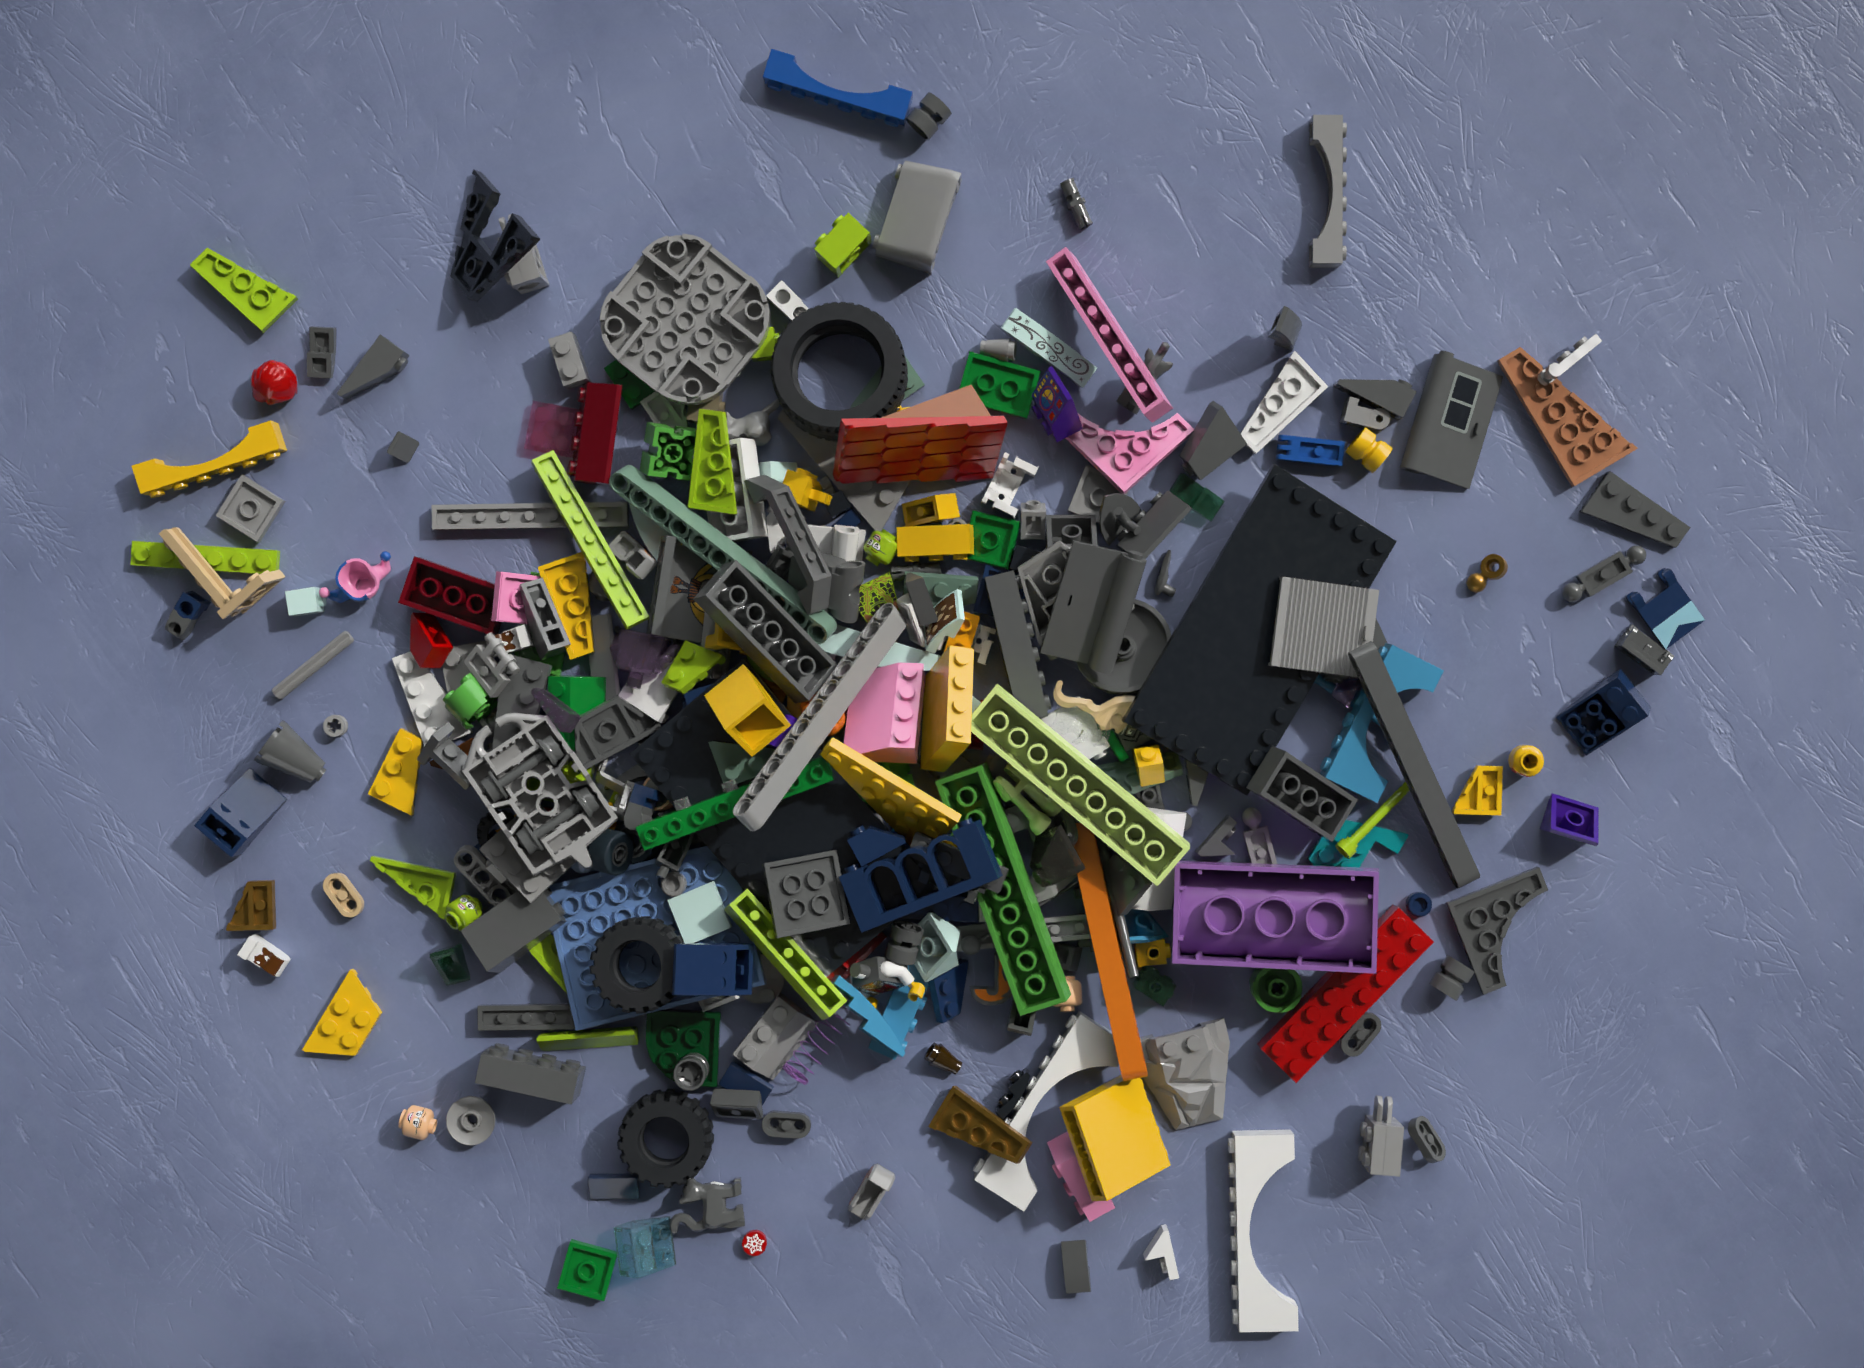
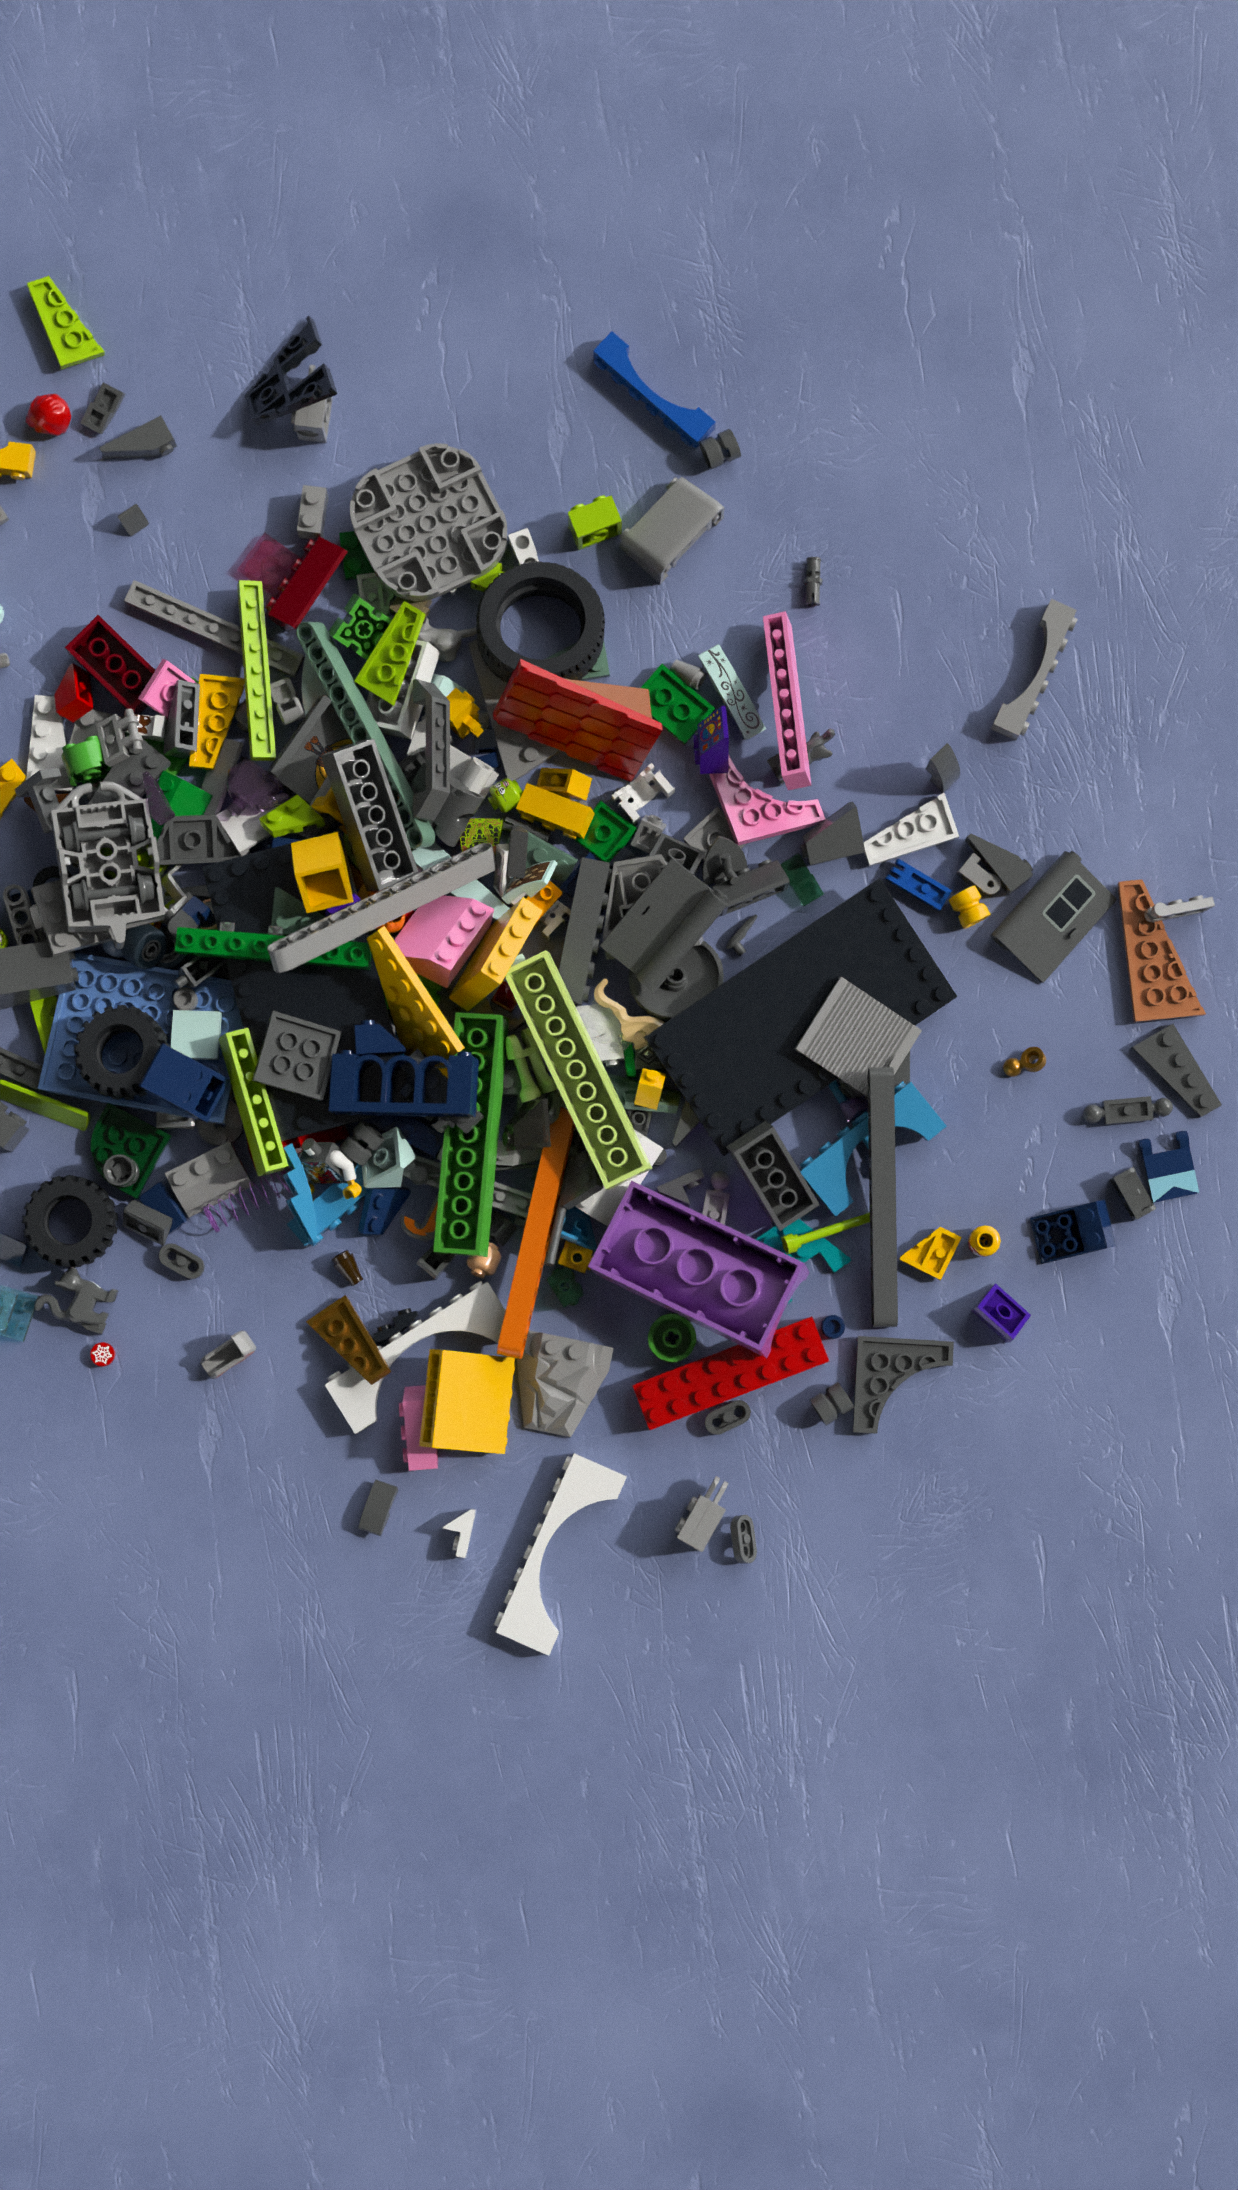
camera: 30 degrees right, 5 degrees down
bright pink piece [319,551,391,603] -> none

